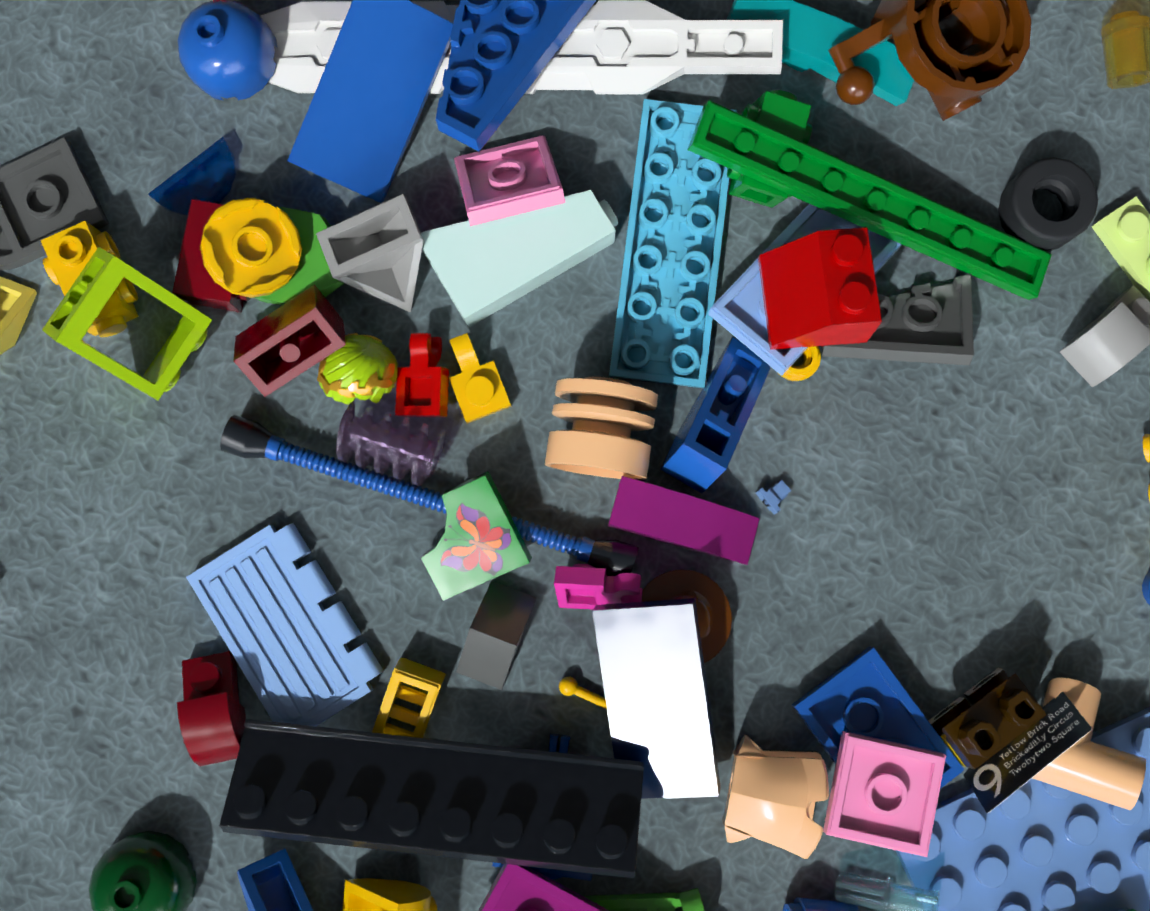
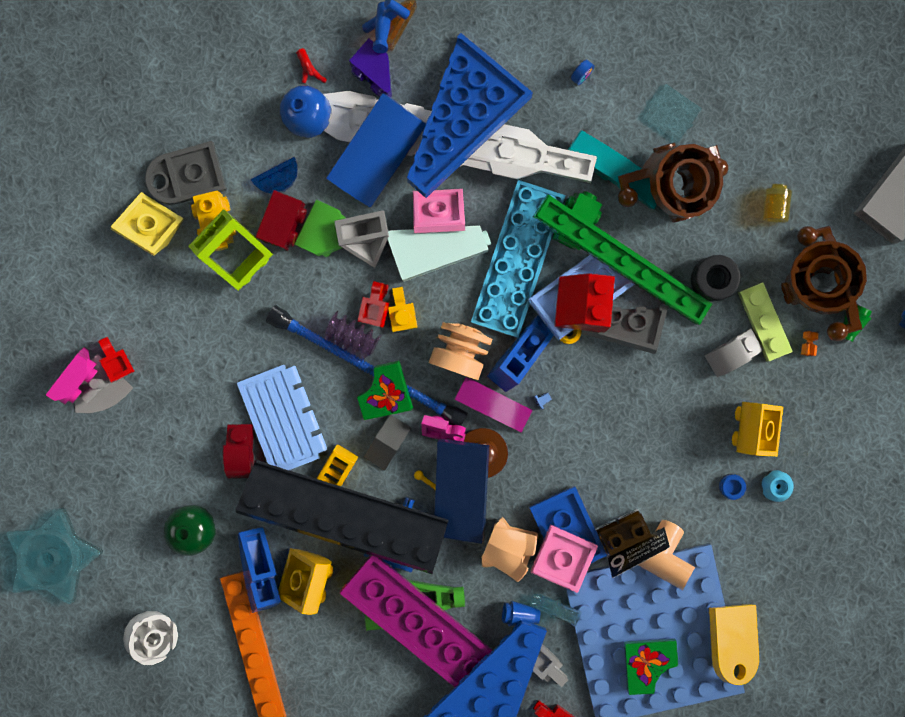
camera: 10 degrees right, 5 degrees up
yellow tile [200,198,302,298] -> none
brick [233,284,346,397] -> none
lime hair [317,333,398,405] -> none

